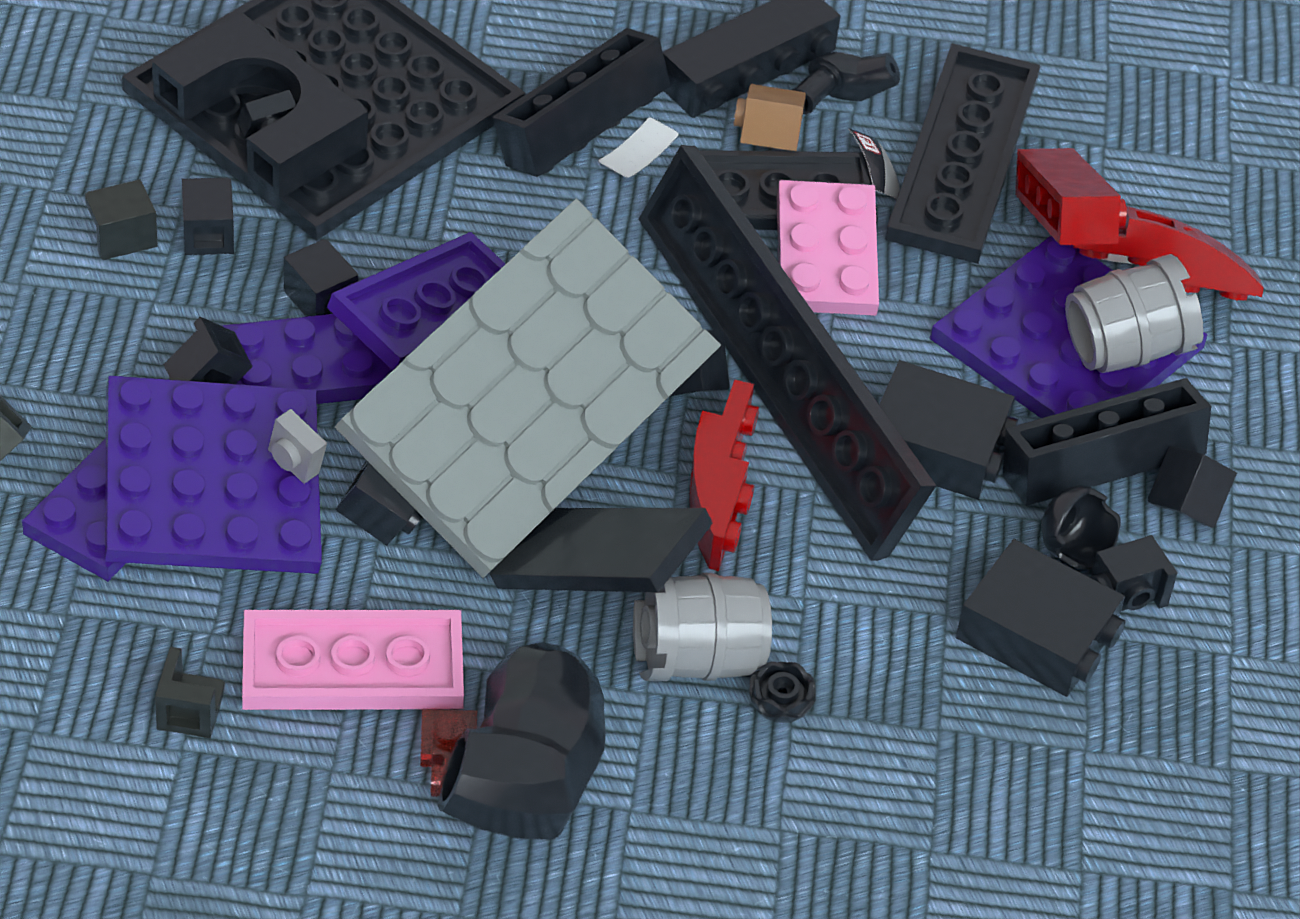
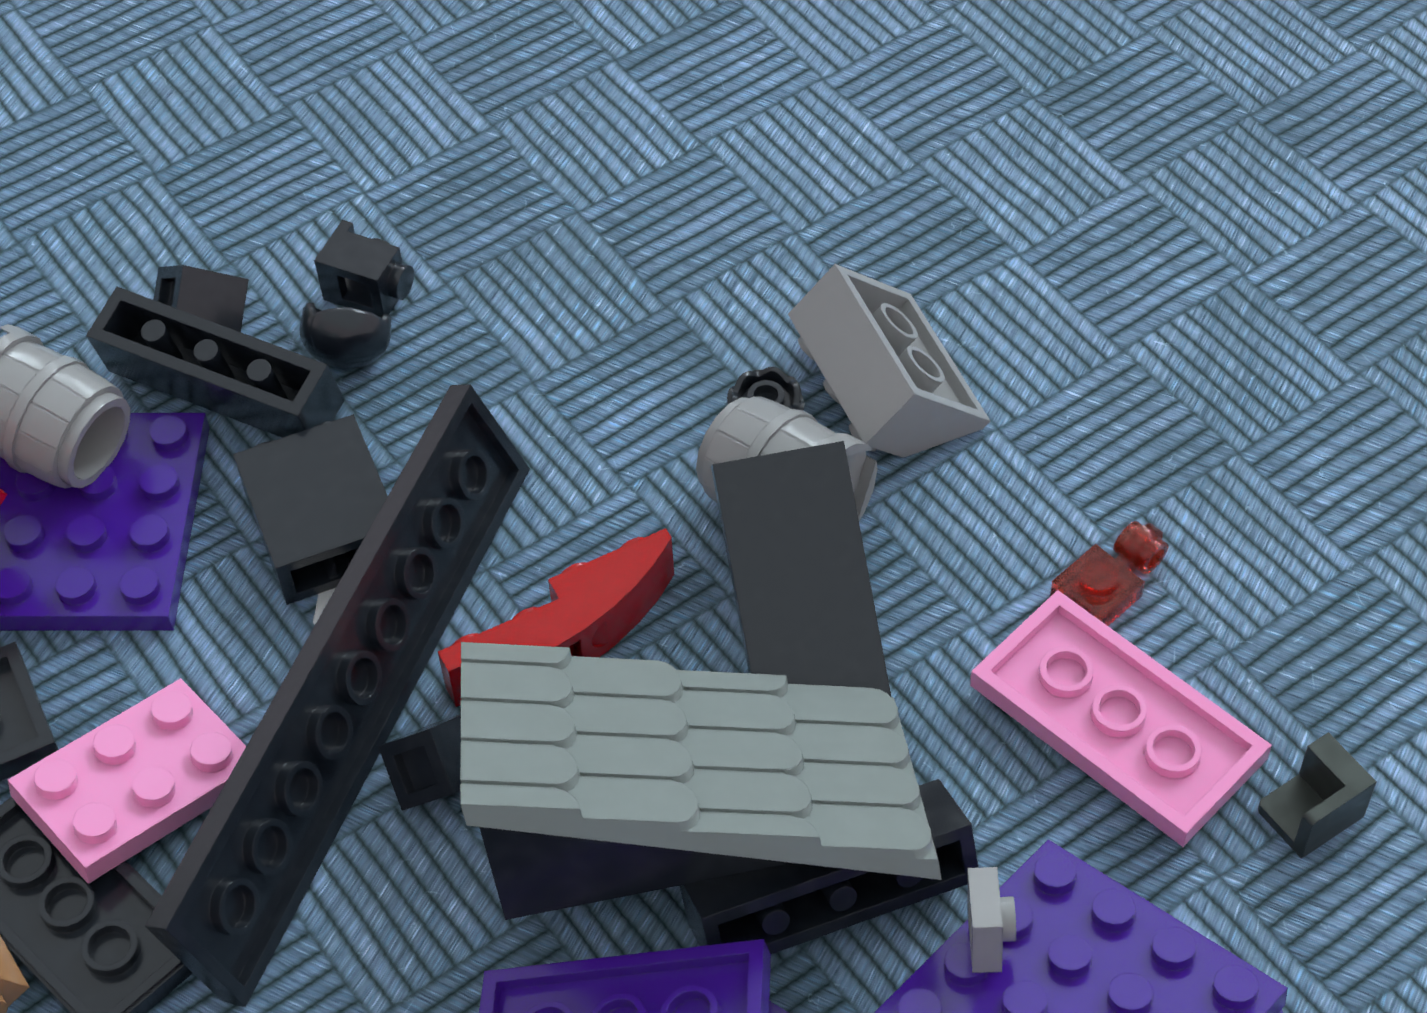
camera: 125 degrees left, 5 degrees up
black piece [438,642,606,840] -> none
black brick [956,539,1126,697] -> none
none -> light grey slope [788,264,990,458]

